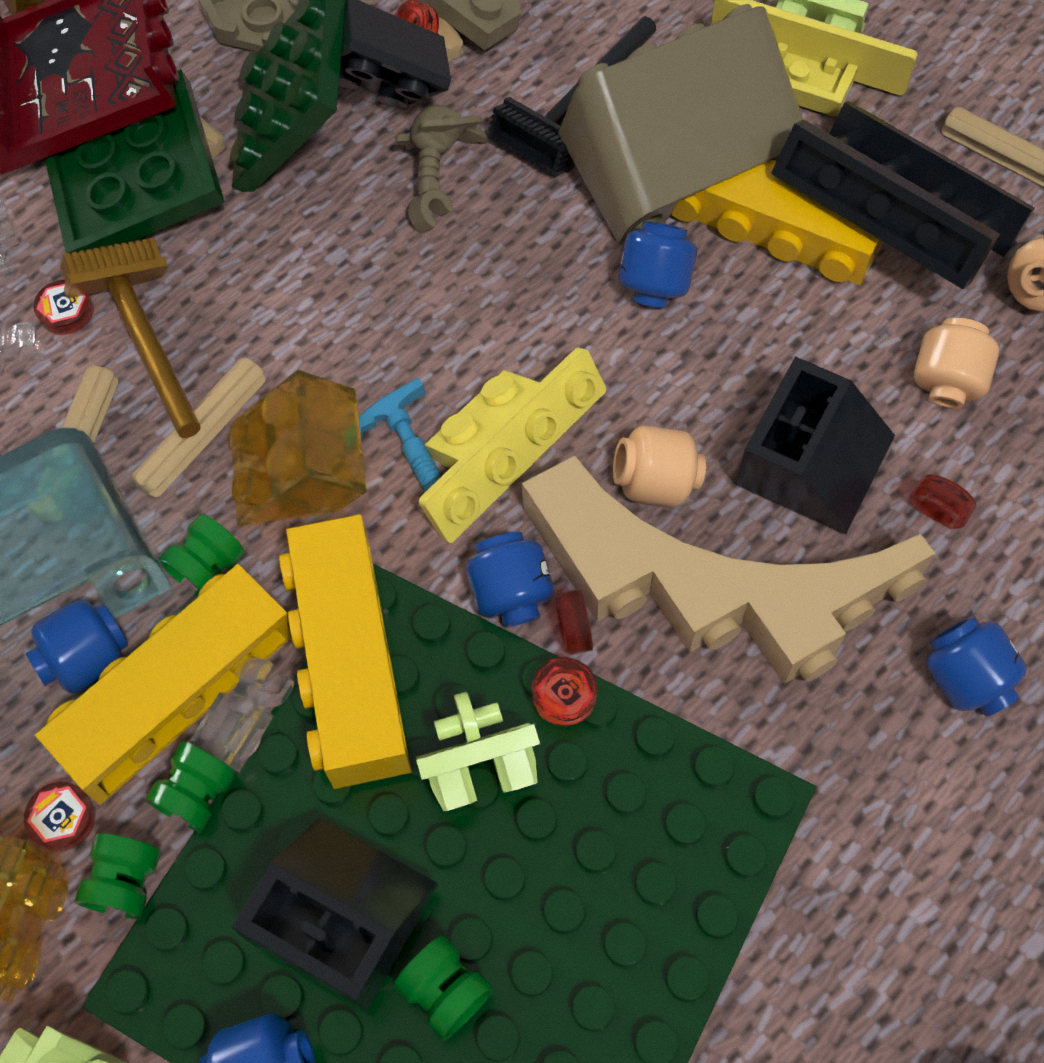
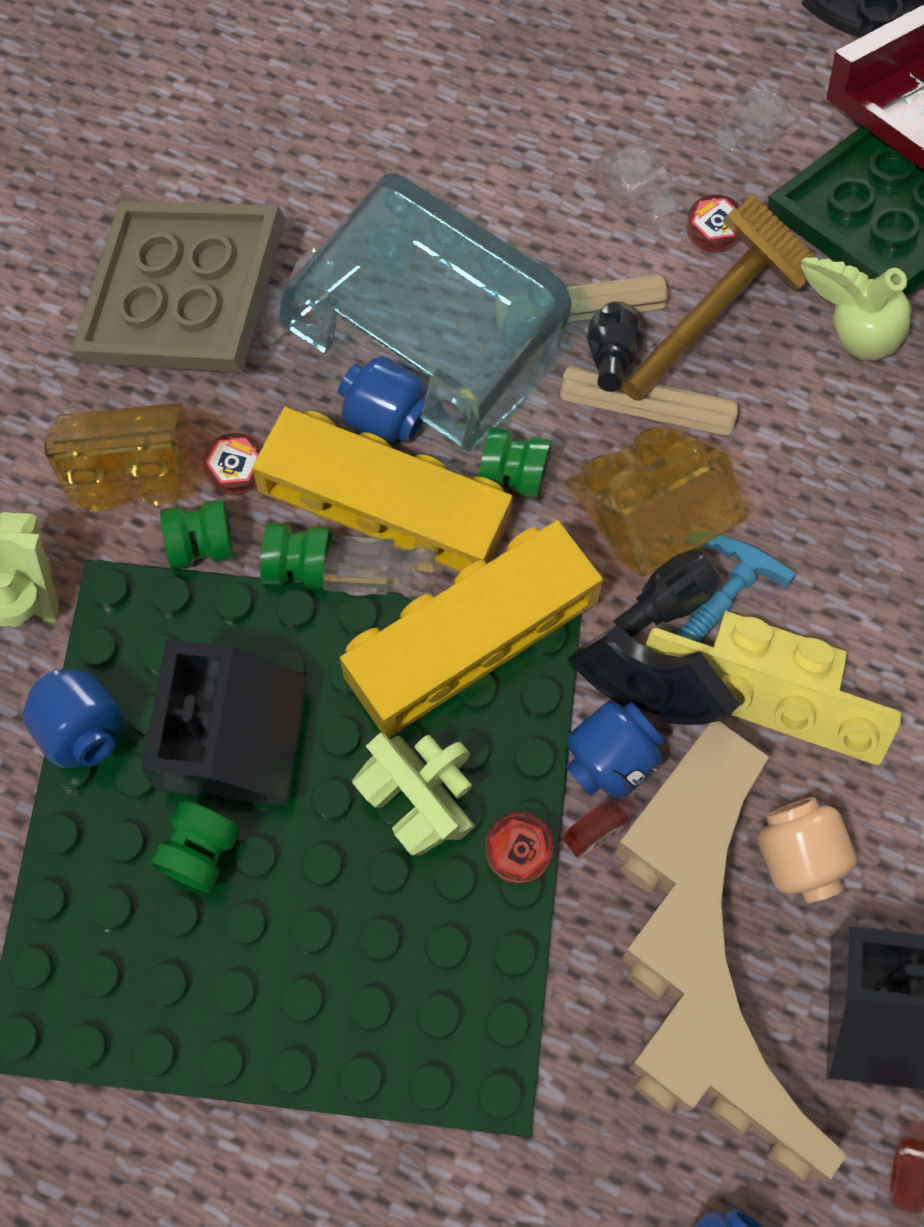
camera: 65 degrees right, 5 degrees up
none -> black tile [568,624,740,725]
none -> black piece [587,301,643,392]
none -> black piece [613,548,722,637]
none -> yellowish green piece [800,257,912,361]

